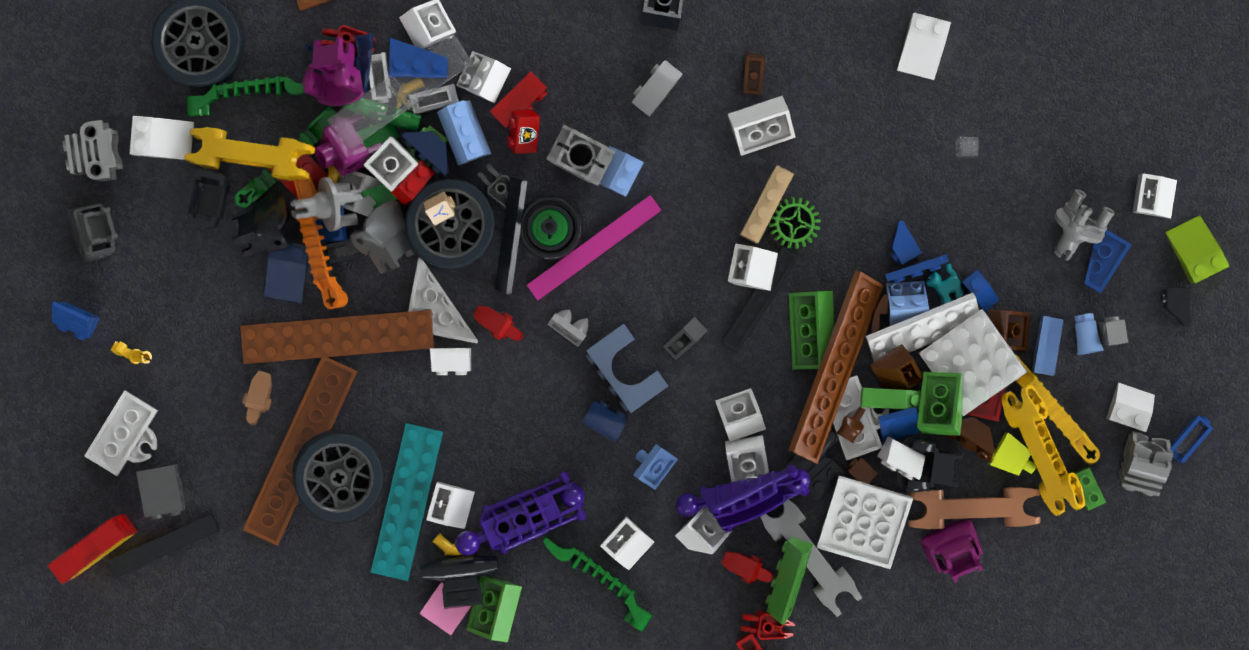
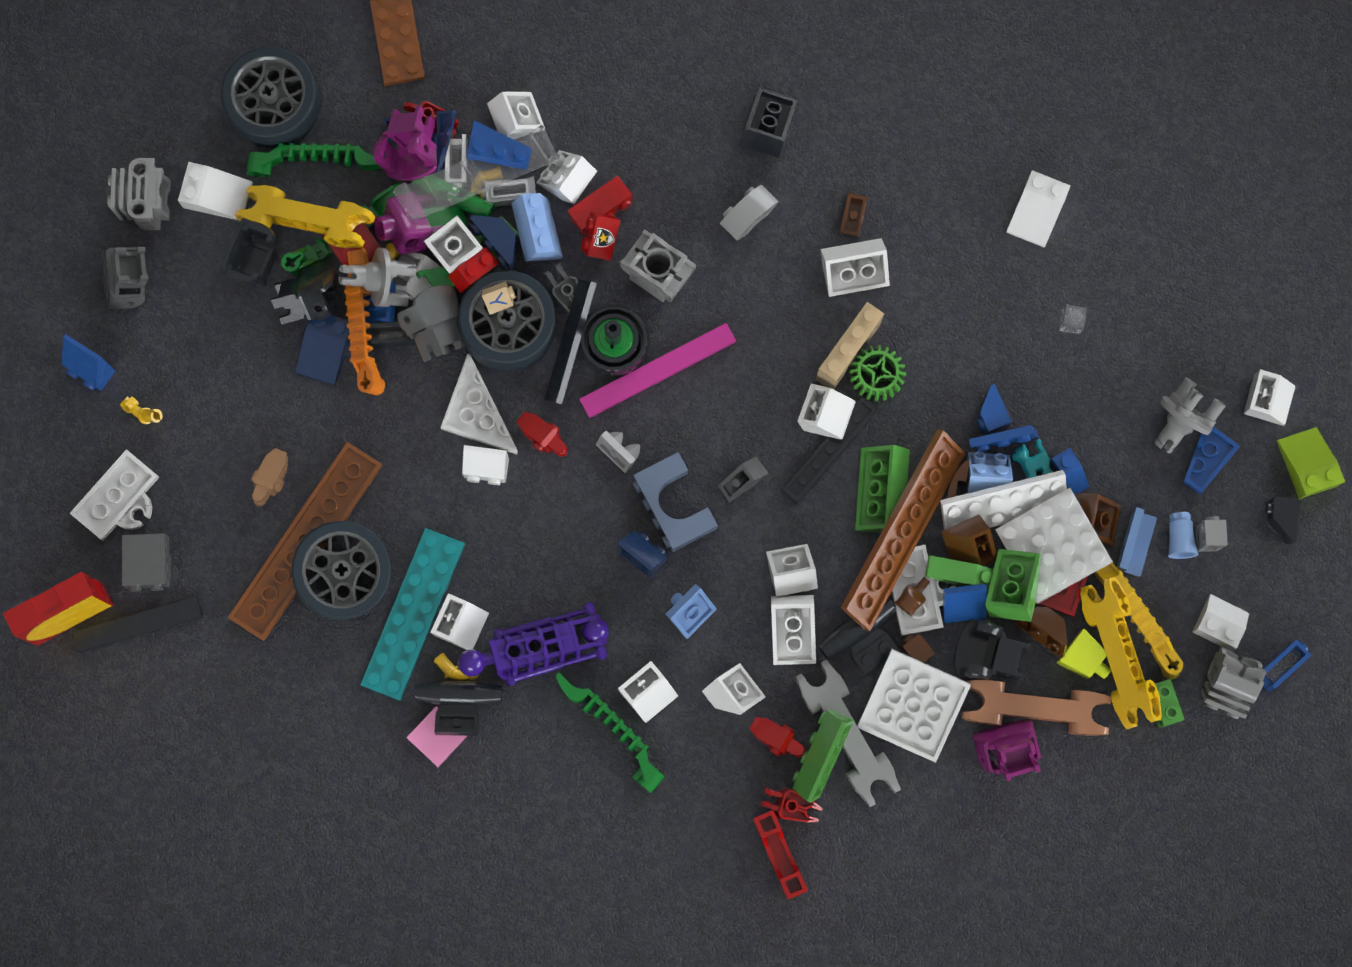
camera: 10 degrees right, 10 degrees down
dark orange plate [240,310,435,364] -> none
bright green slope [466,576,522,642] -> none
light blue slope [599,146,644,197] -> none
dark purple piece [675,465,810,533] -> none
white slope [877,436,925,480] -> none

